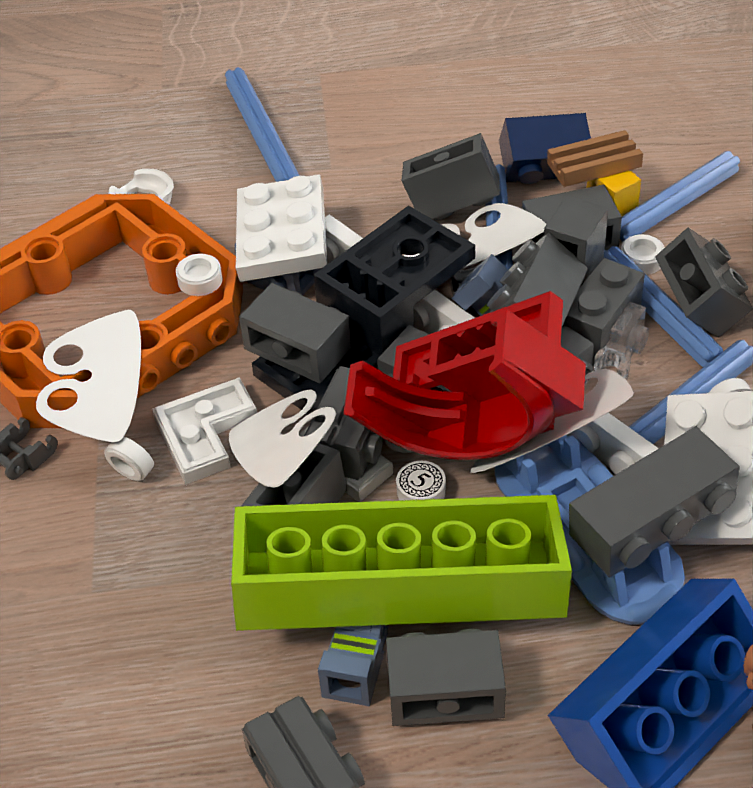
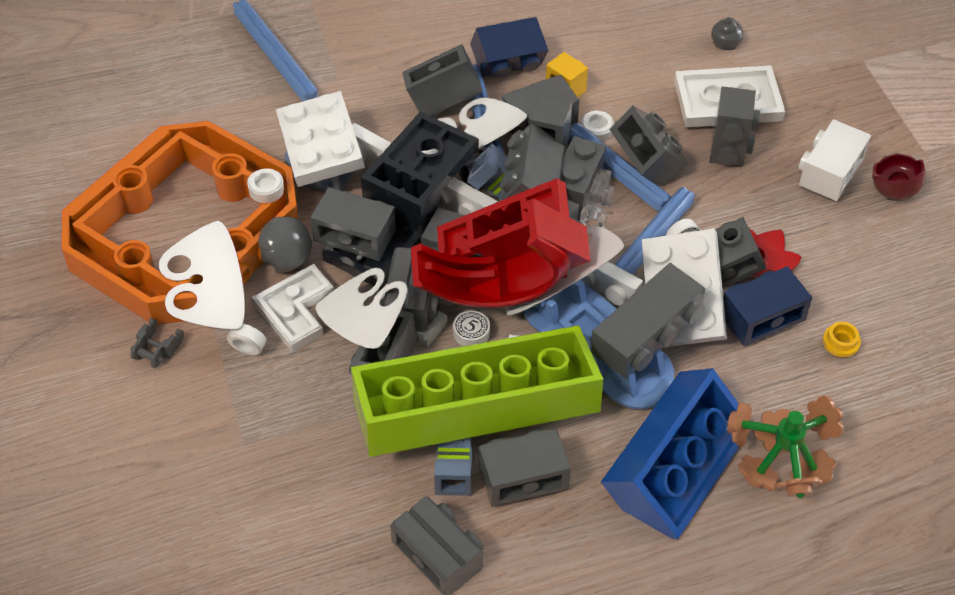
camera: 15 degrees left, 5 degrees up
white piece [108,169,174,205] -> none
medium nougat tile [547,130,643,187] -> none
medium blue axle [620,151,741,242] -> none
none -> dark grey hair [258,216,313,273]

